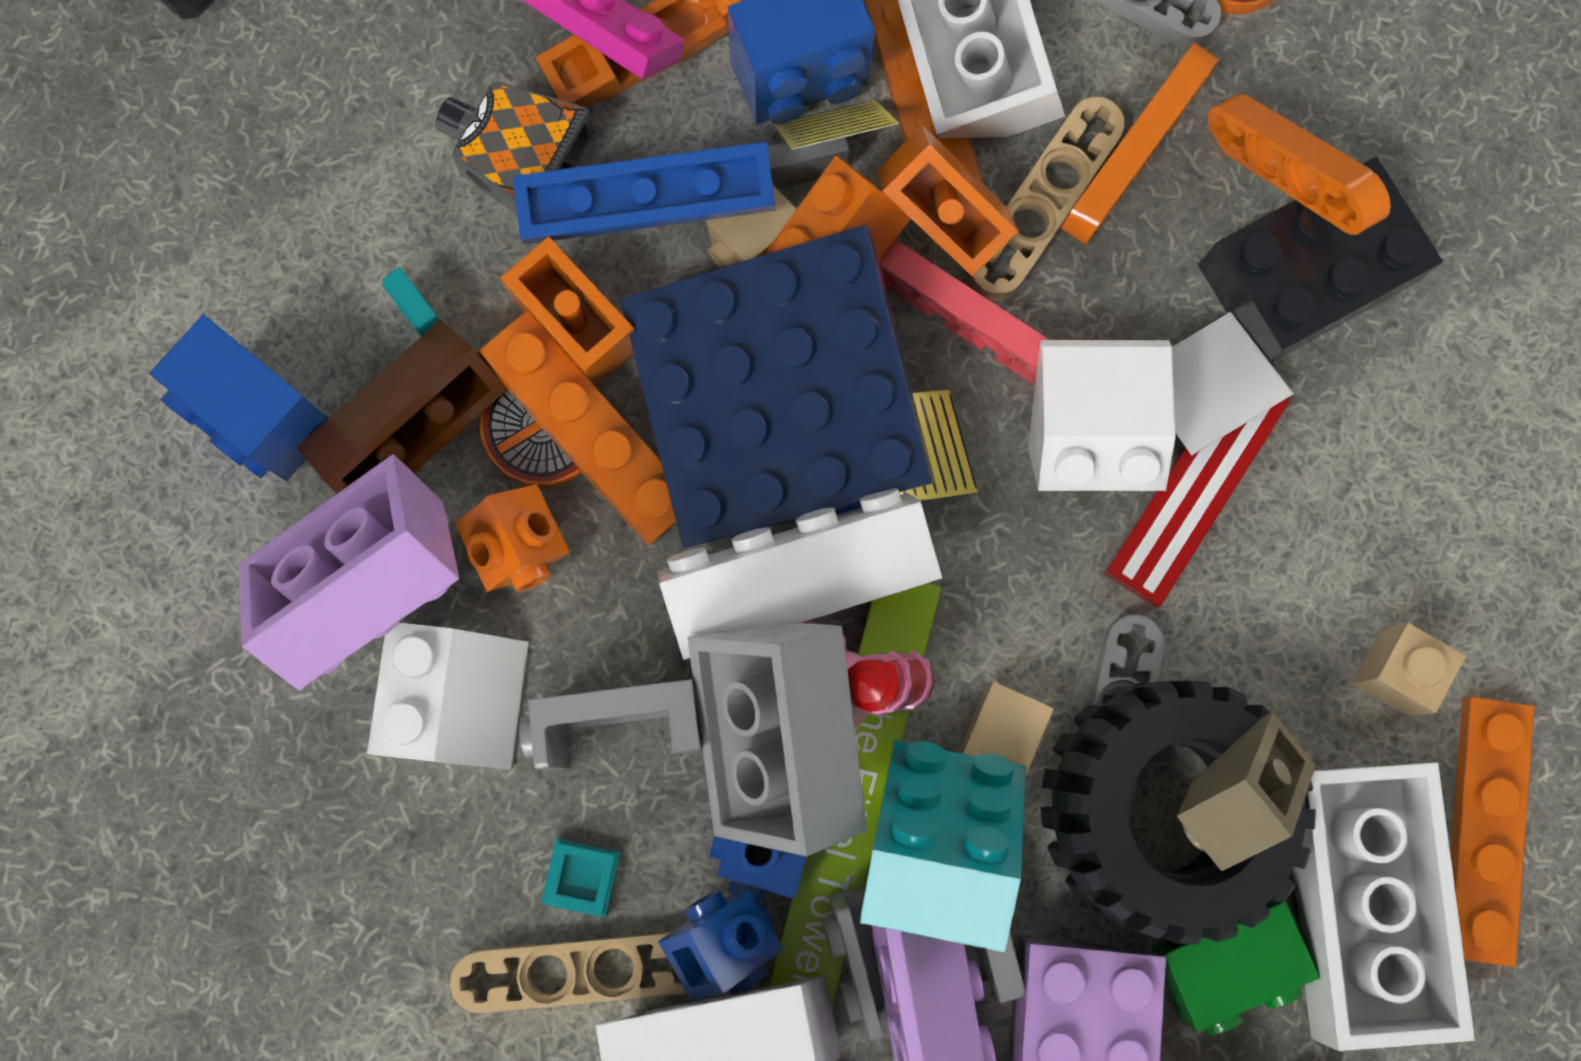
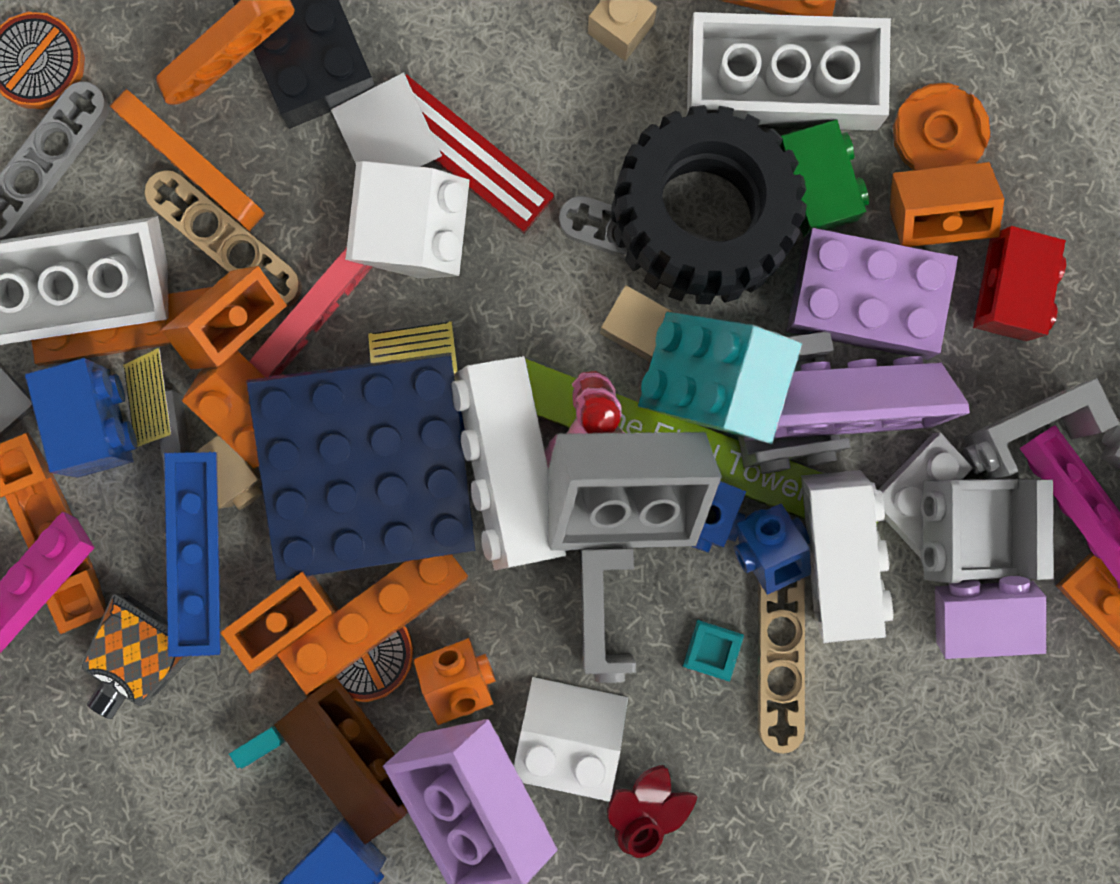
camera: 85 degrees left, 5 degrees up
dark tan slope [1177,712,1316,871] -> none
none -> dark red plate [607,765,698,858]

